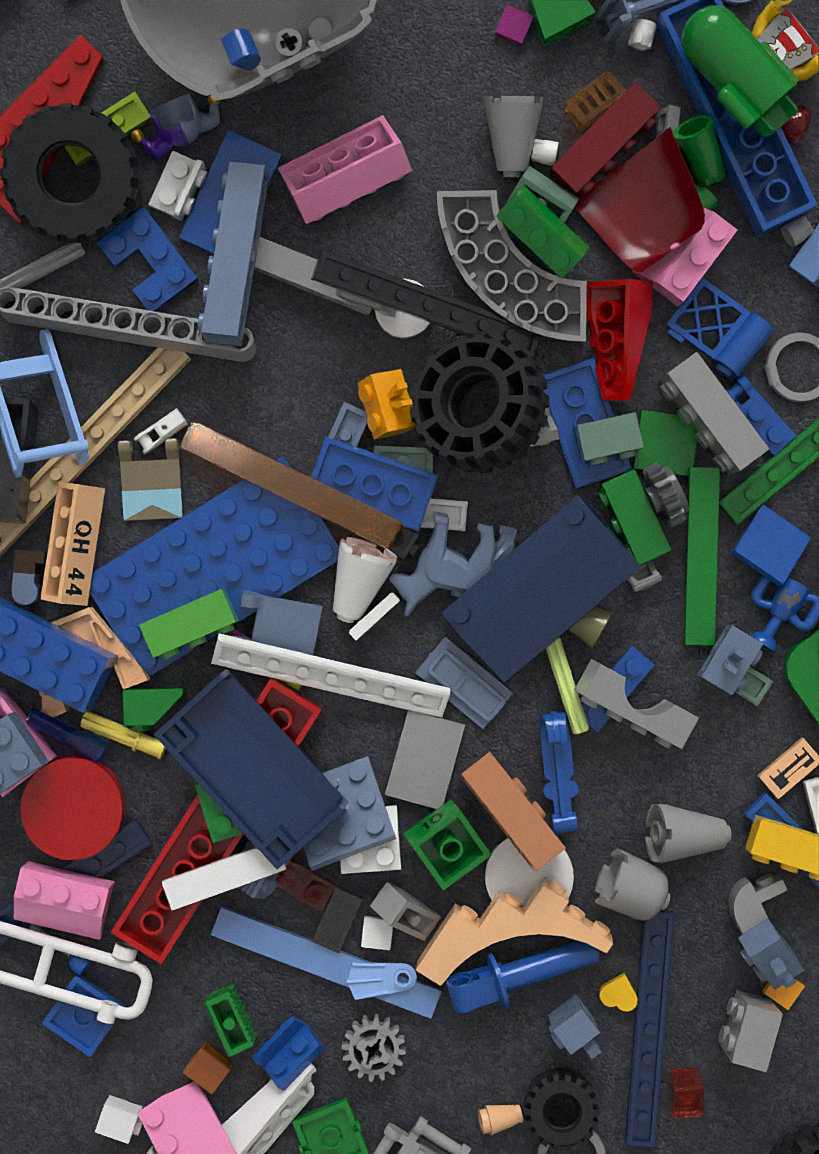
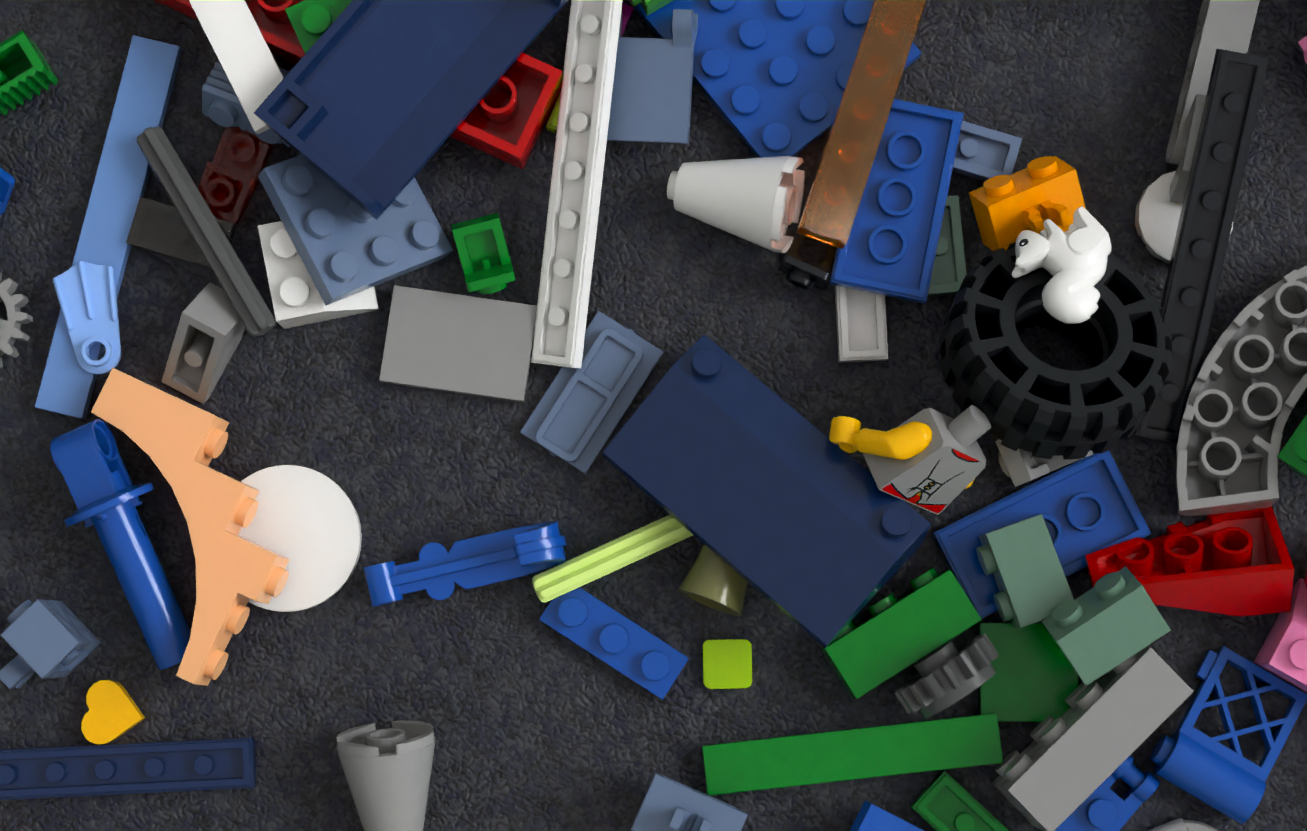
camera: 75 degrees right, 5 degrees down
white tile [349,592,400,640] -> none
white tile [361,916,393,950] -> none
sand blue animal [389,511,517,617] -> none
green brick [403,799,492,891] -> none
nougat brick [459,752,566,871] -> none
light grey arch [574,659,699,749] -> none
light grey cylinder [595,849,670,921] -> none
light grey slope [628,560,662,592] -> none
none -> dark grey axle [137,127,276,337]
none -> green bracket [451,213,515,294]
none -> lime piece [703,639,752,689]
none -> light grey torso [829,405,991,515]
none -> white animal [1012,206,1112,324]
none -> sand green brick [1042,566,1171,686]

